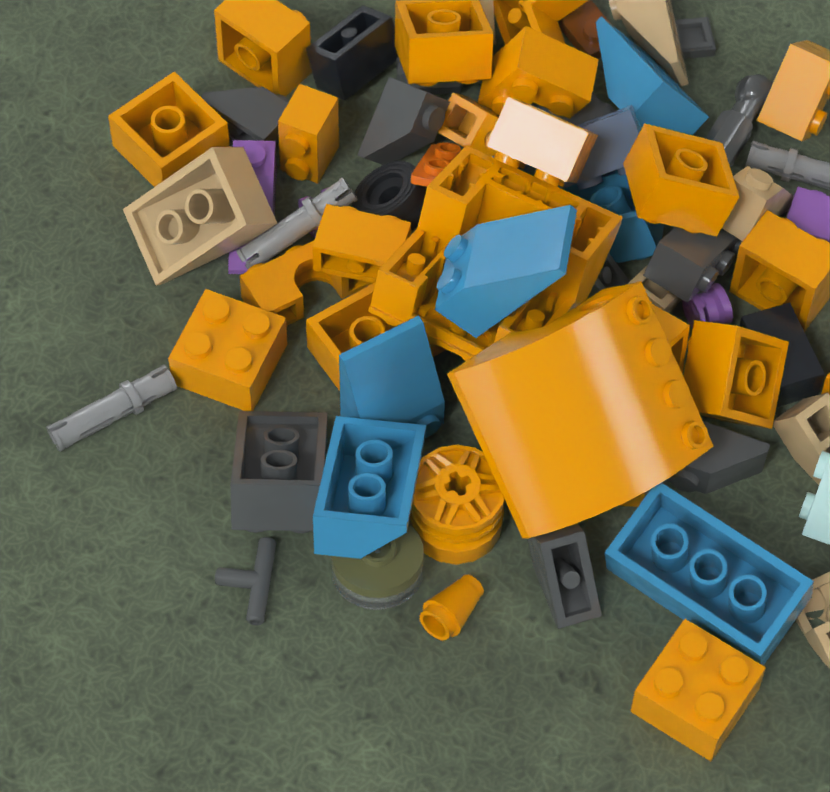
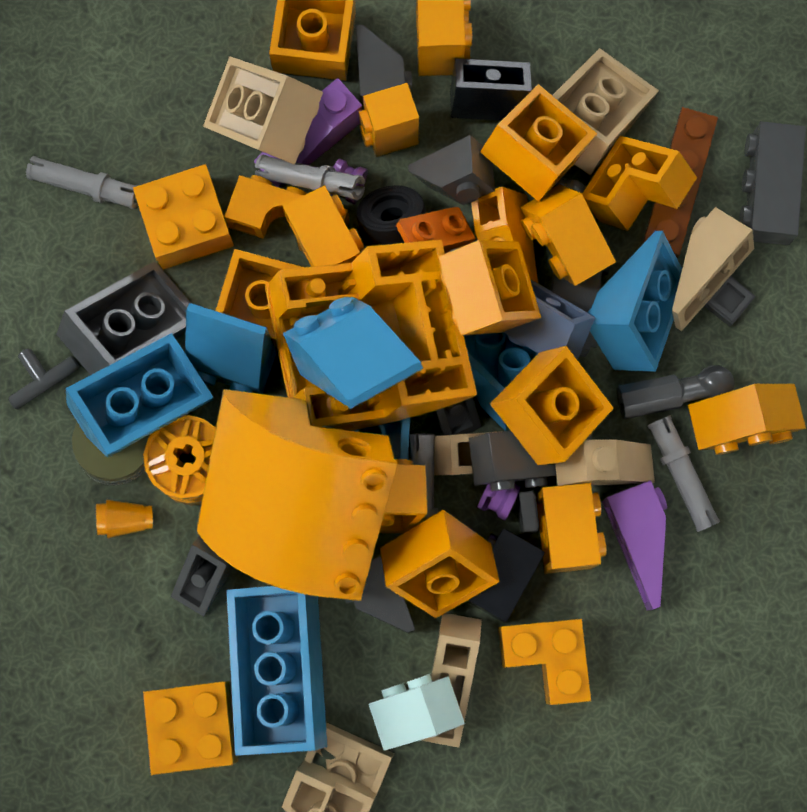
camera: 50 degrees right, 20 degrees up
none -> dark grey tile [516,491,539,535]

